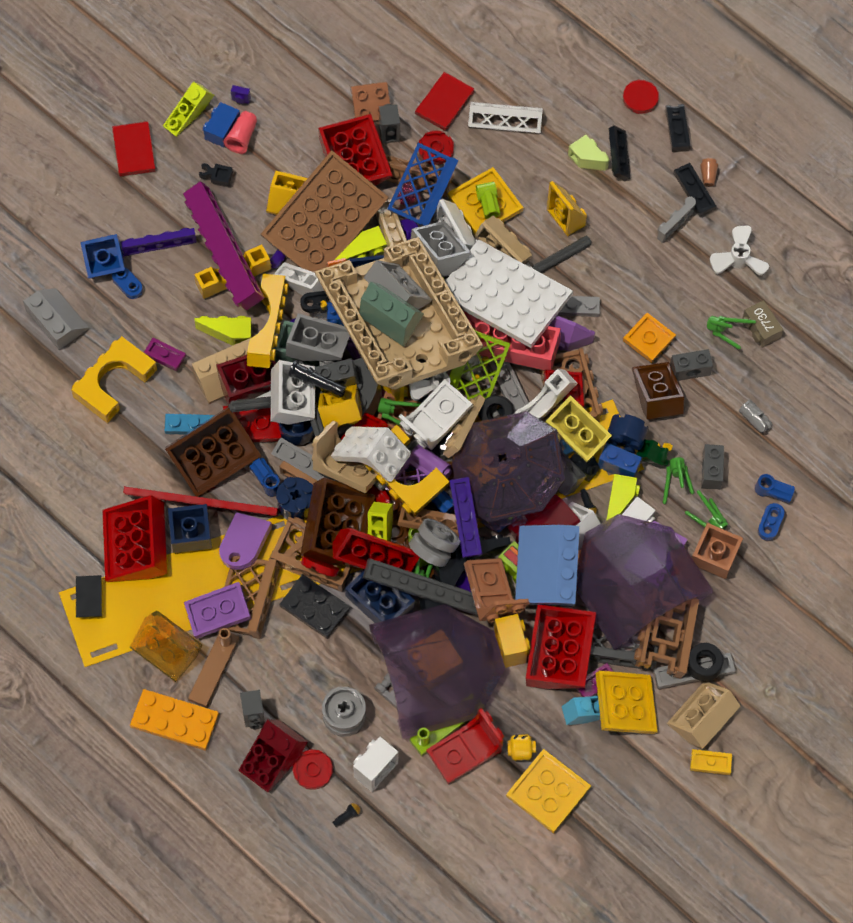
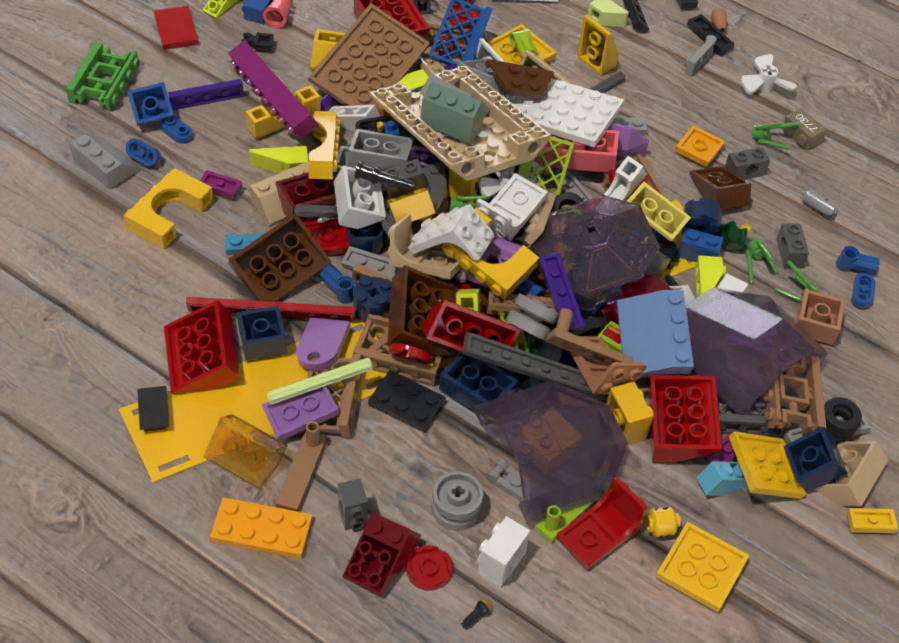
camera: 10 degrees left, 15 degrees down
none -> bright green fence [66,41,140,111]
none -> blue plate [126,138,161,167]
none -> yellowish green axle [267,358,373,404]
none -> reddish brown wing [485,59,554,100]
none -> medium nougat piece [545,309,633,366]
none -> dark blue brick [784,427,848,492]

